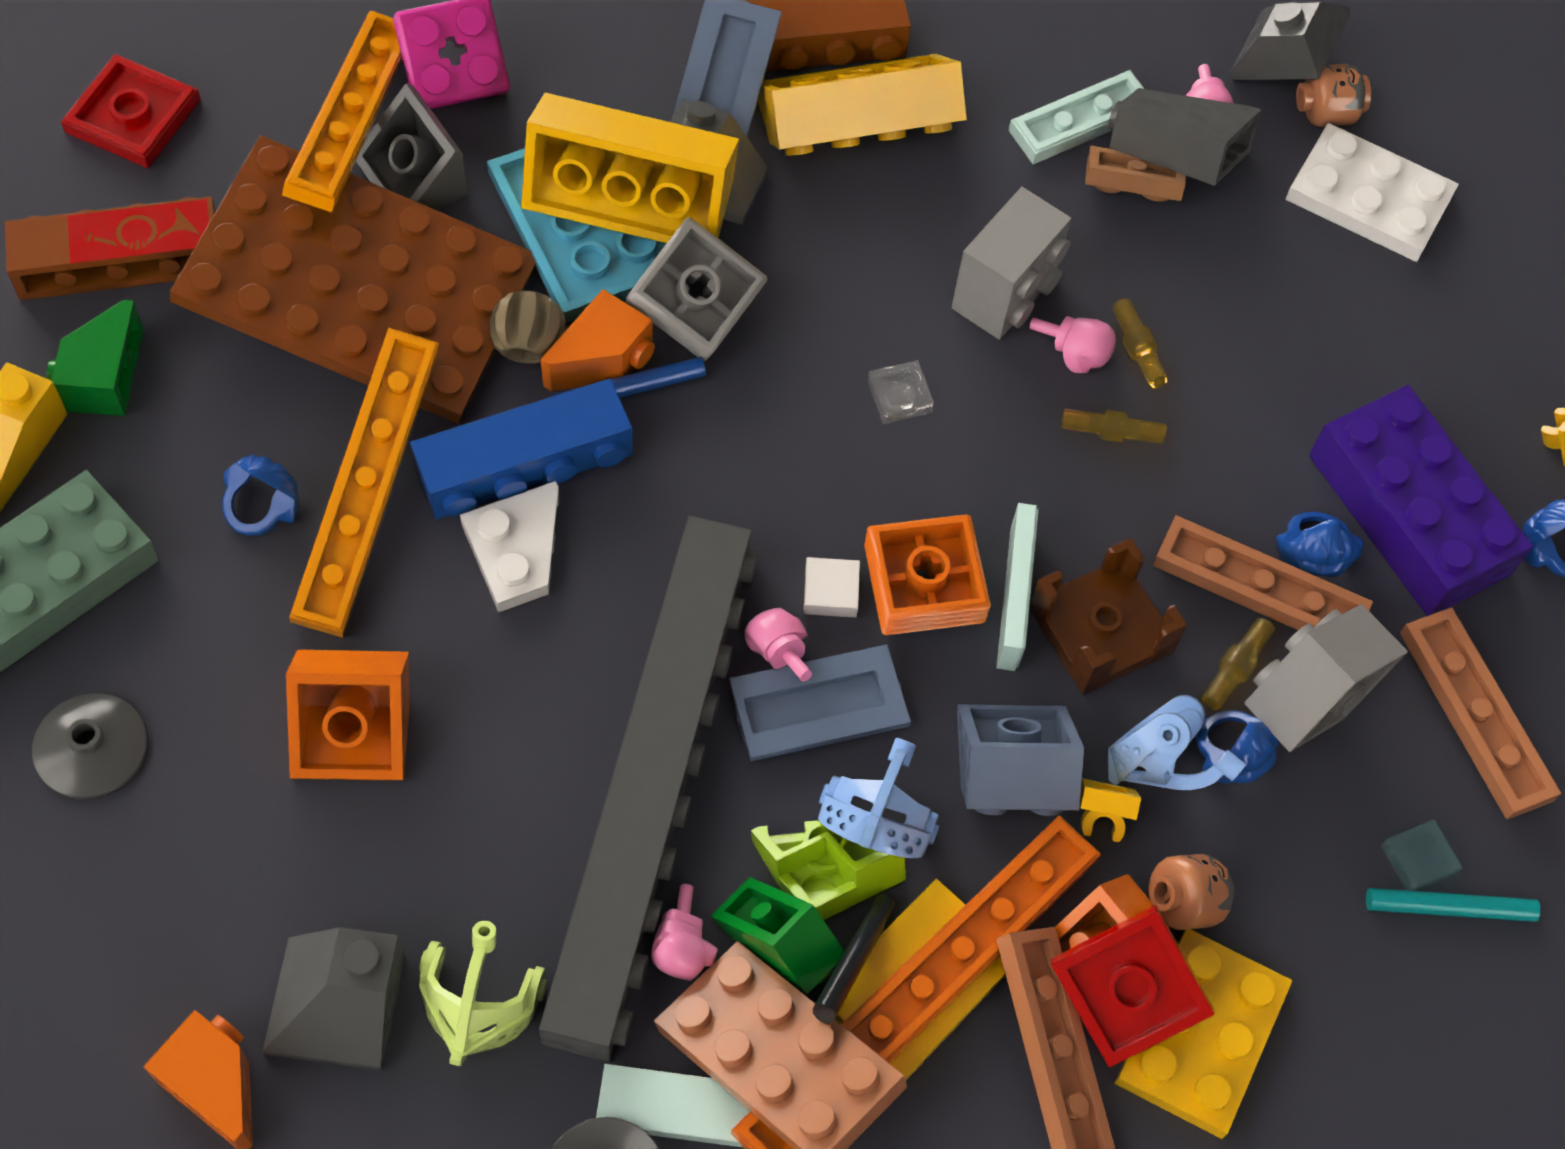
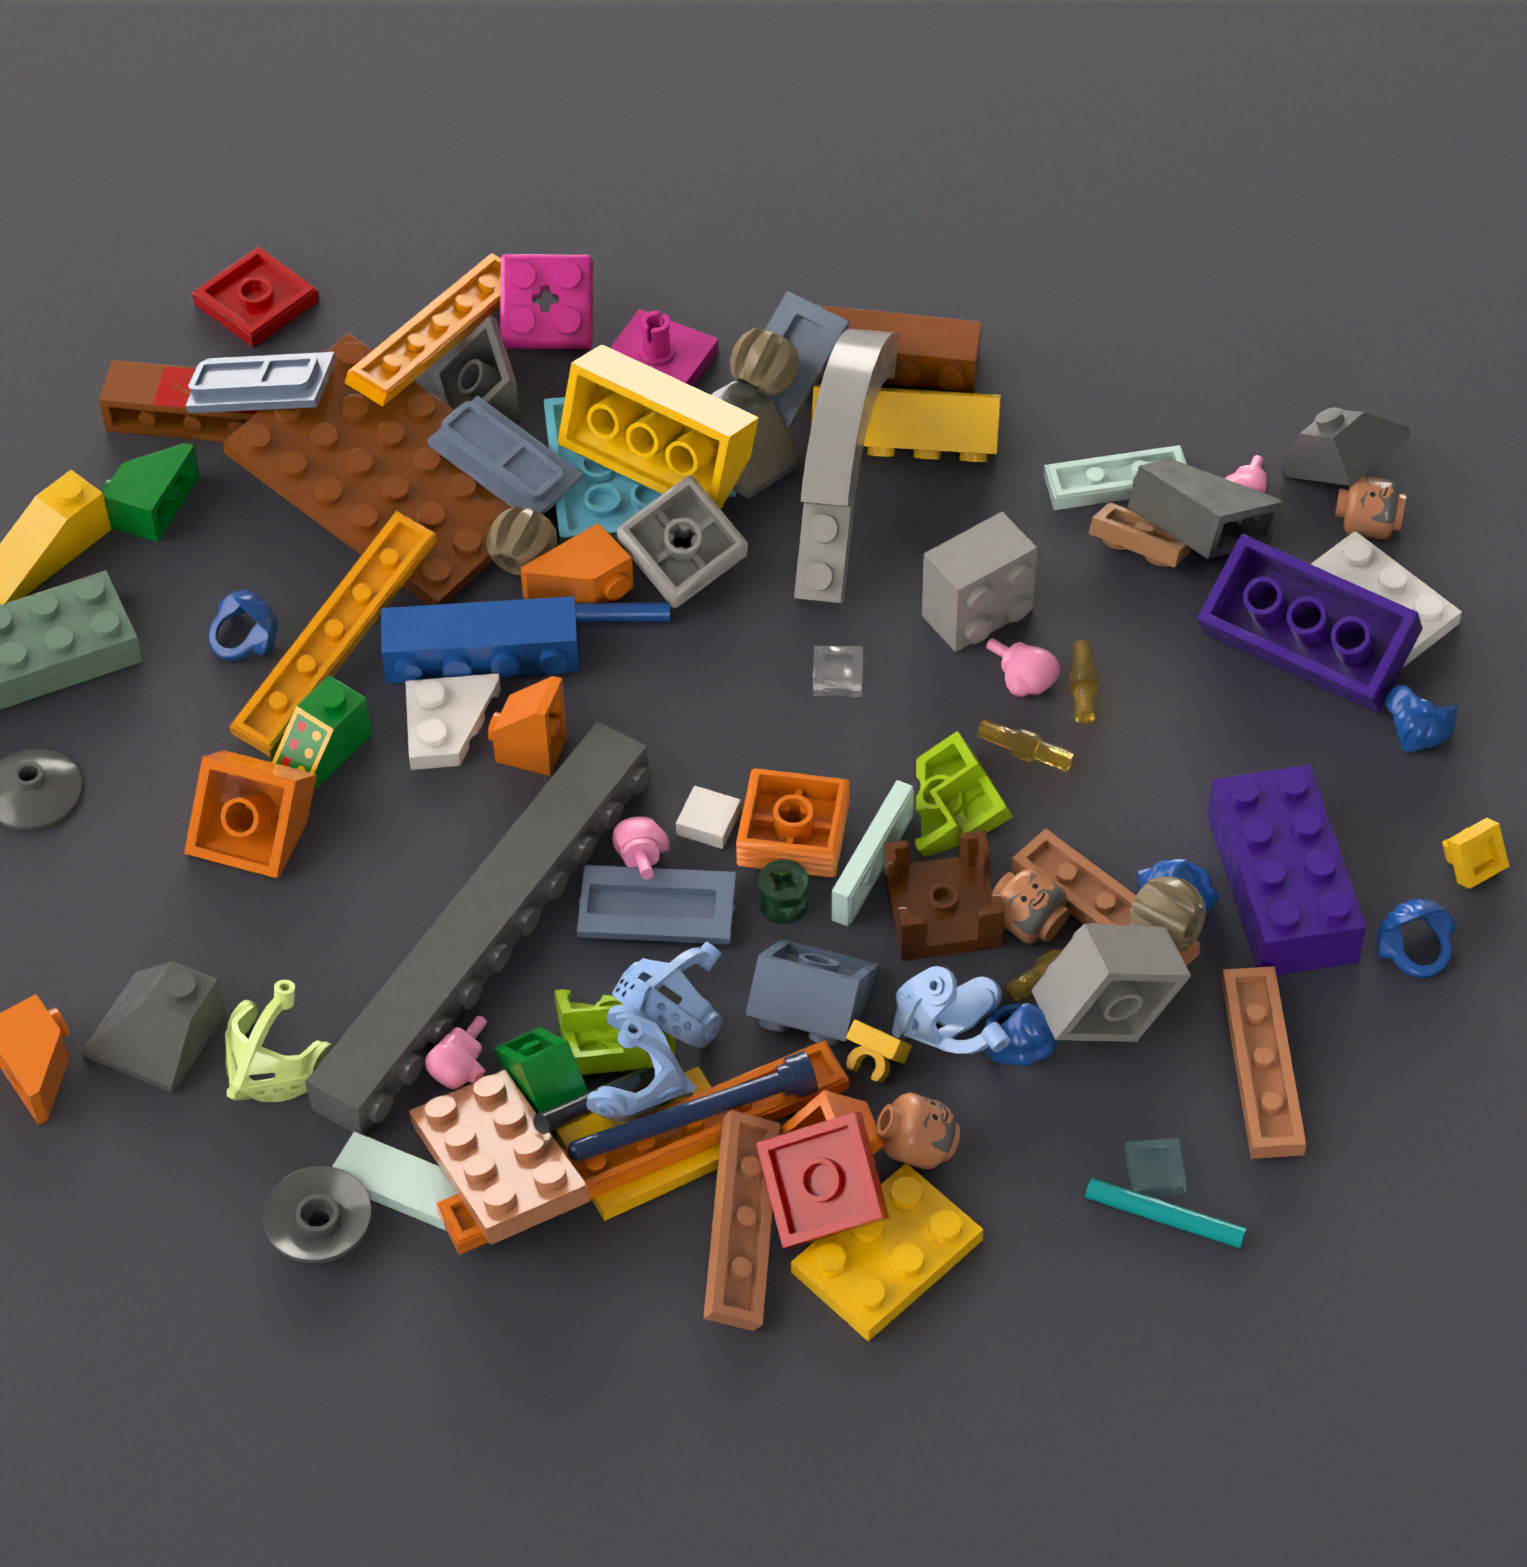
camera: 25 degrees right, 10 degrees down
none -> sand blue piece [185,352,337,413]
none -> green slope [272,675,372,790]
none -> sand blue piece [427,395,583,515]
none -> orange slope [488,676,568,777]
none -> dark blue piece [567,1051,818,1161]
none -> light blue helmet [586,1005,696,1123]
none -> dark pink tile [610,309,719,387]
none -> dark tan piece [730,328,799,395]
none -> clear green wheel [758,859,809,924]
none -> light grey arch [794,328,899,604]
none -> lime slope [915,731,1014,857]
none -> nougat head [992,868,1070,944]
none -> dark tan piece [1130,876,1206,952]
none -> dark purple brick [1197,534,1423,714]
none -> blue piece [1385,685,1458,752]

